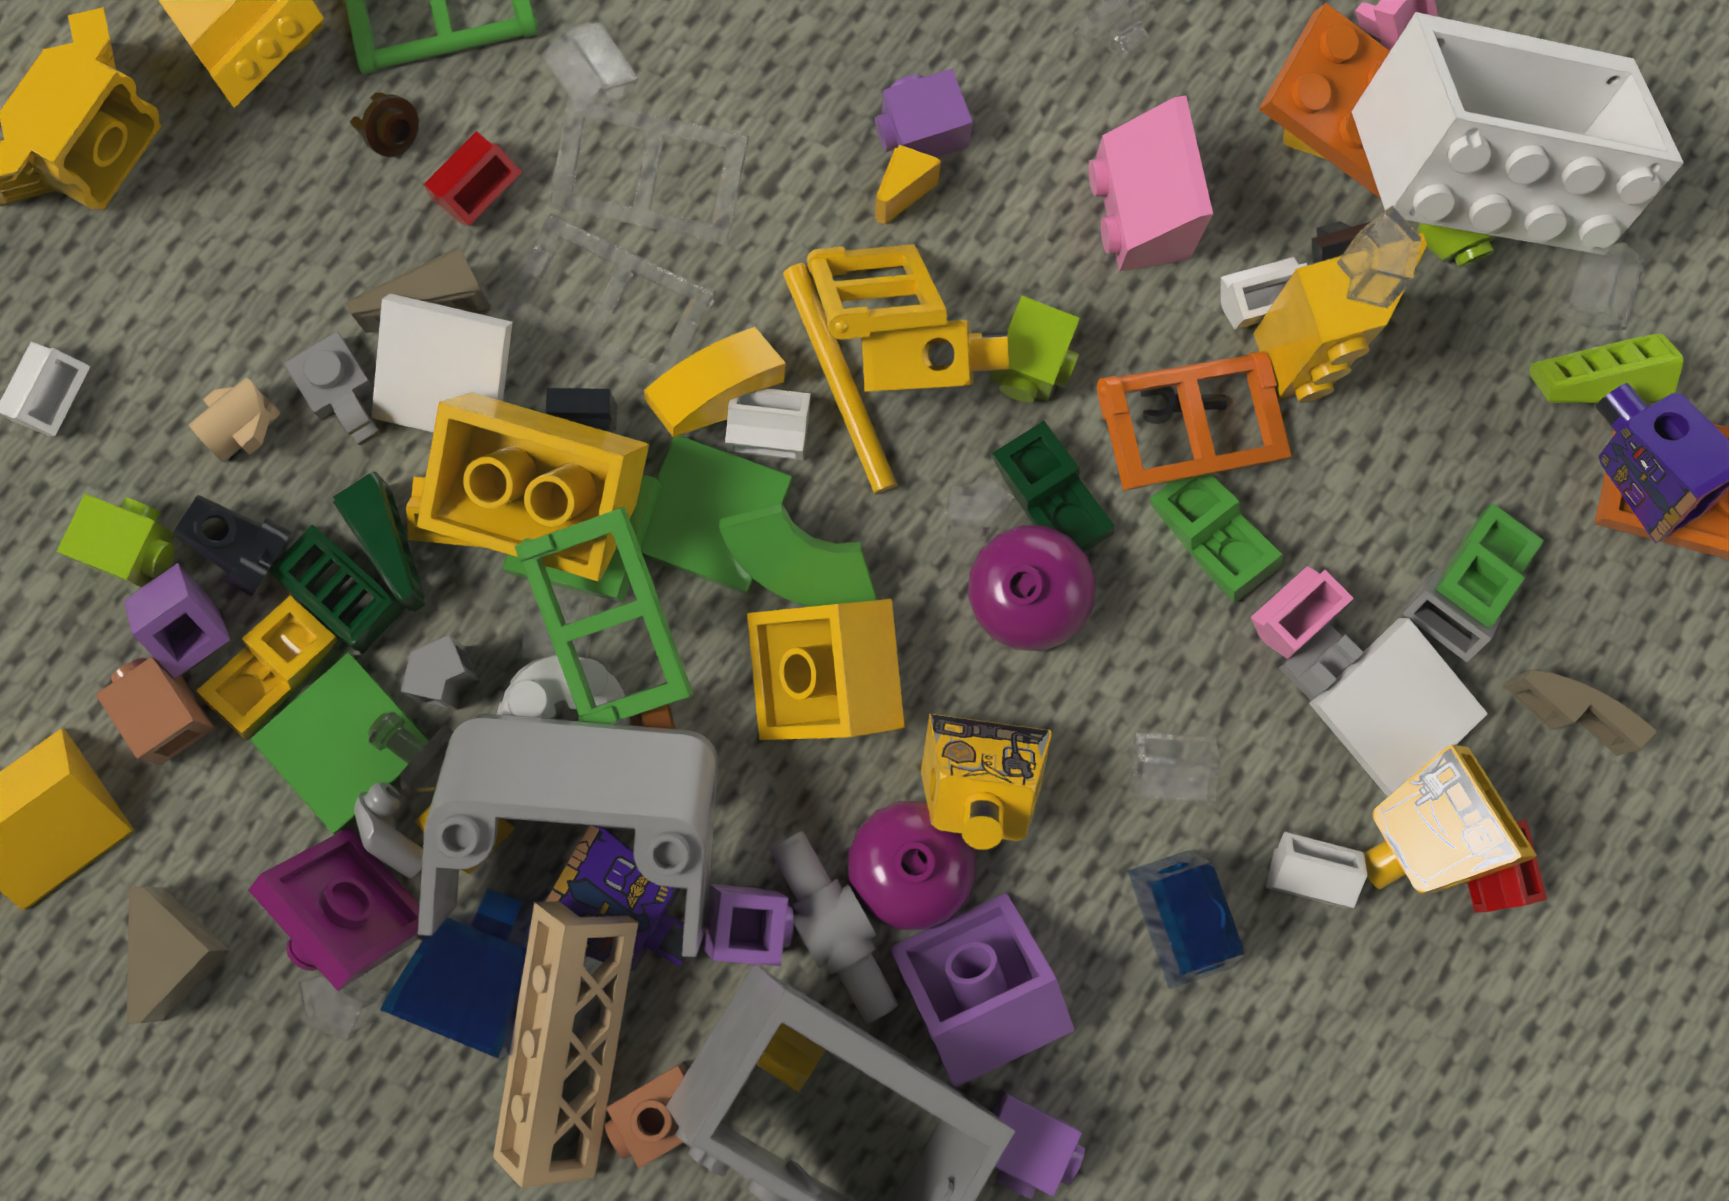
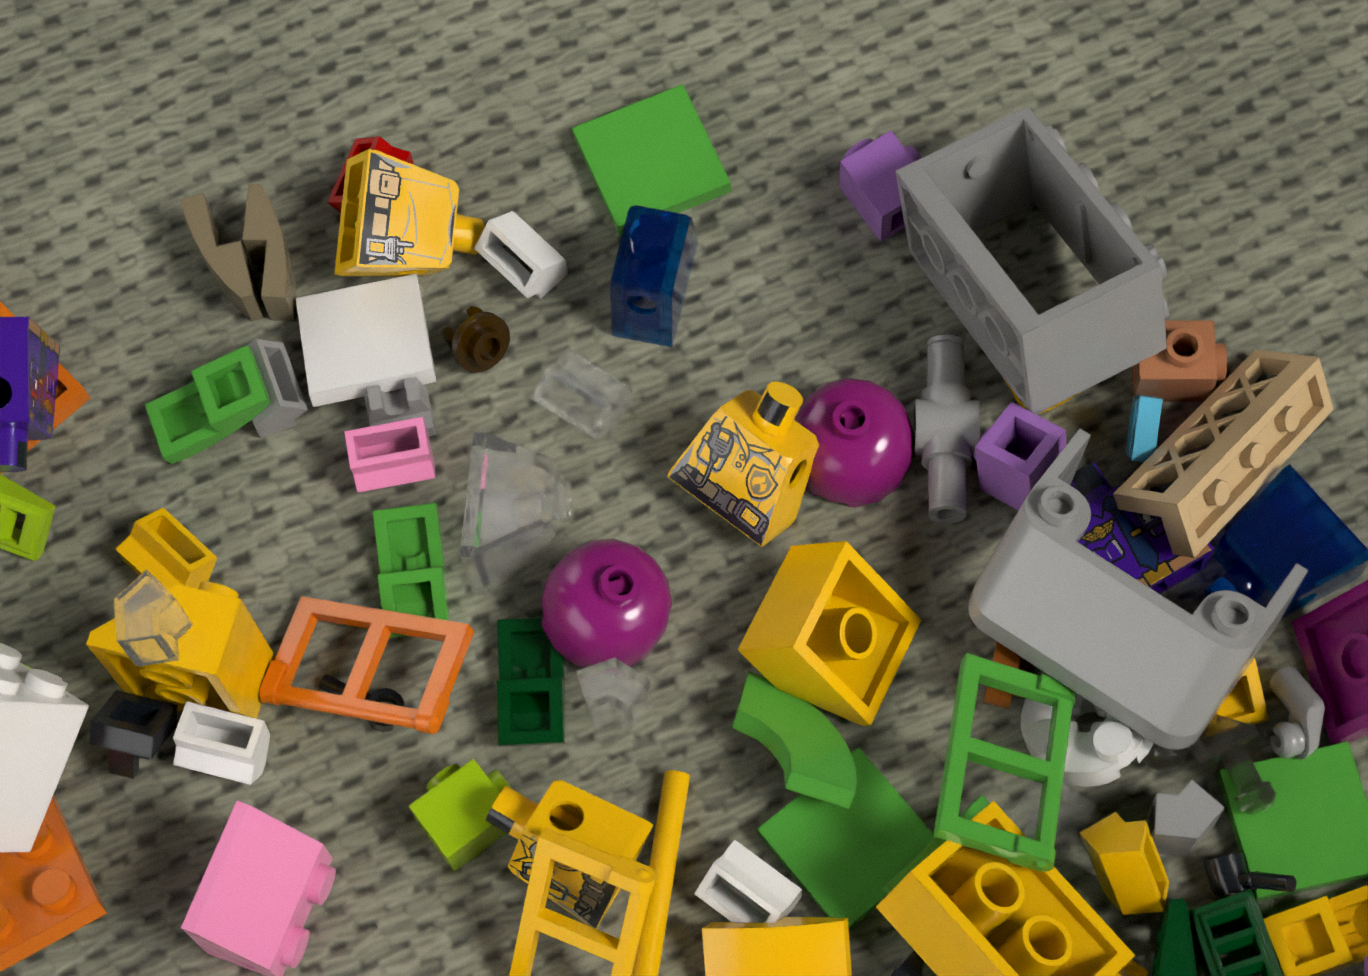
camera: 140 degrees left, 10 degrees down
medium lavender slope [889,892,1075,1088] -> none
none -> yellow piece [116,507,218,594]
none -> dark tan slope [242,184,296,321]
none -> dark brown plate [441,306,510,373]
none -> clear slope [460,432,572,596]
none -> bright green tile [572,84,731,237]
none -> yellow piece [1079,812,1170,915]
none -> medium azure tile [1125,394,1163,462]
none -> black hand [1204,852,1297,896]

